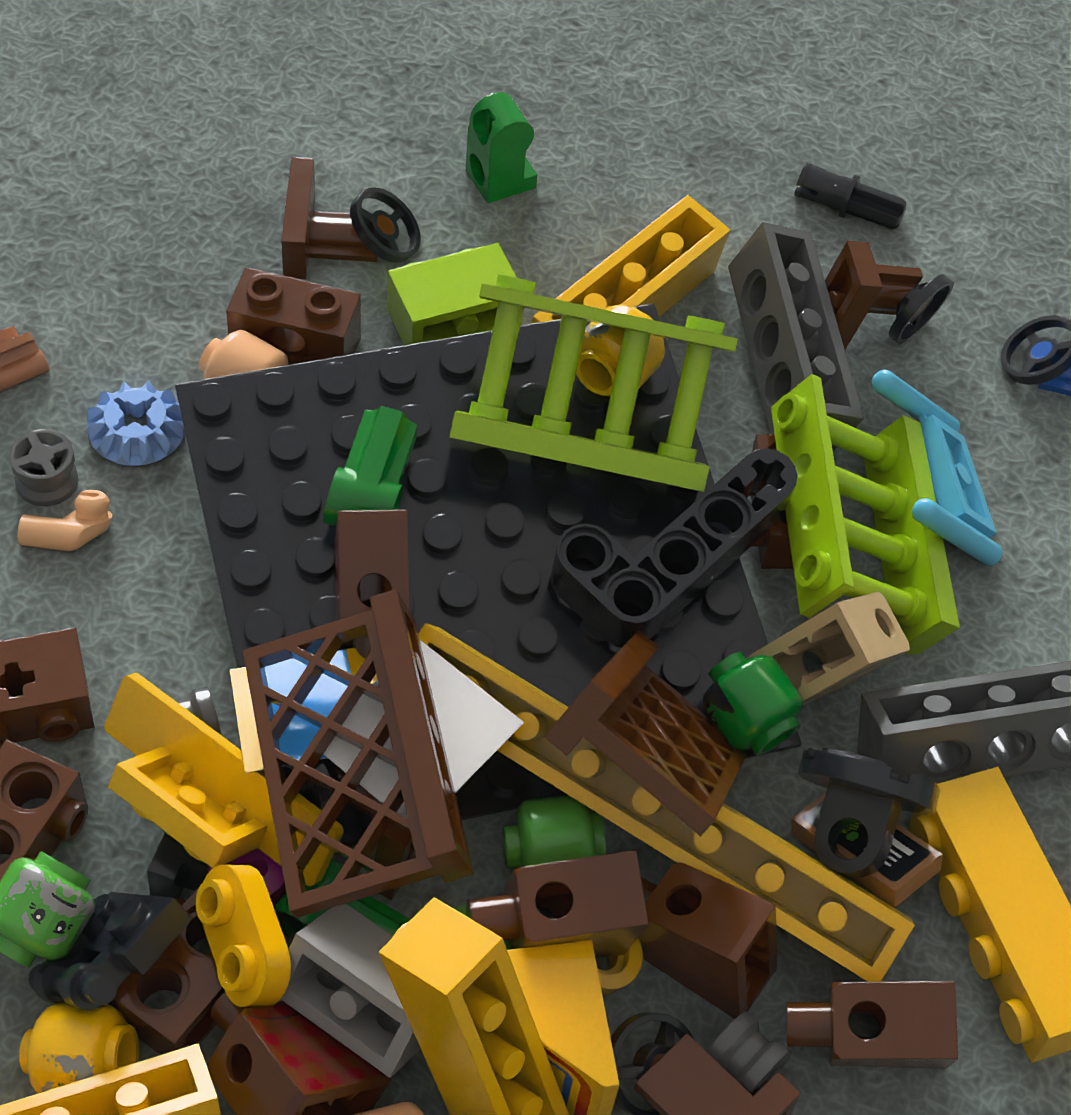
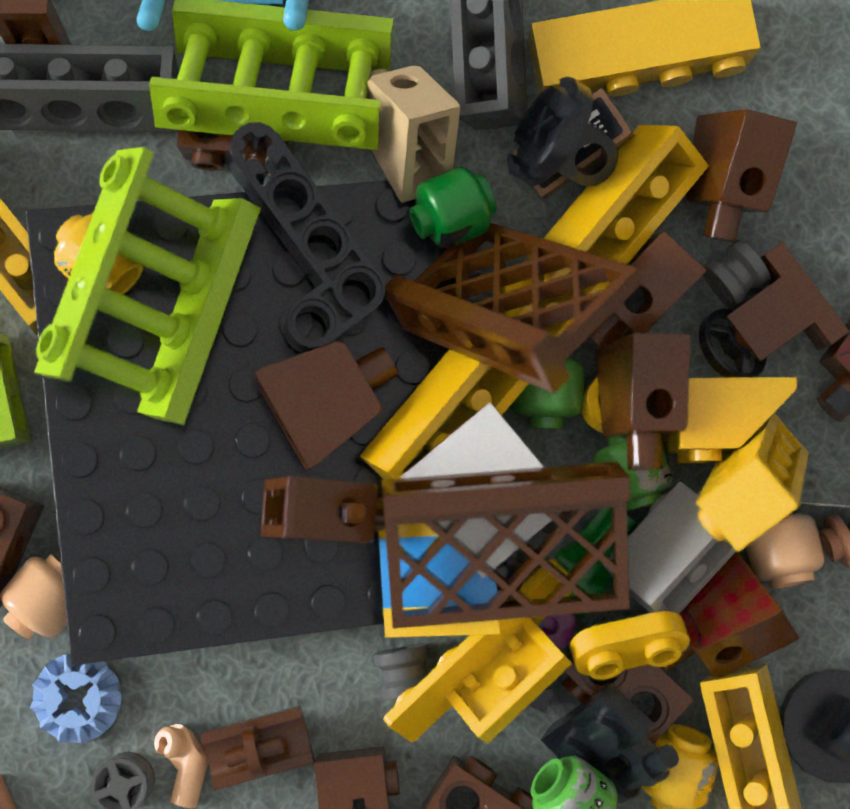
camera: 75 degrees left, 30 degrees up
green piece [323,406,418,527] -> none
none -> reddish brown hips [200,705,315,791]
none -> reddish brown torso [253,340,398,472]

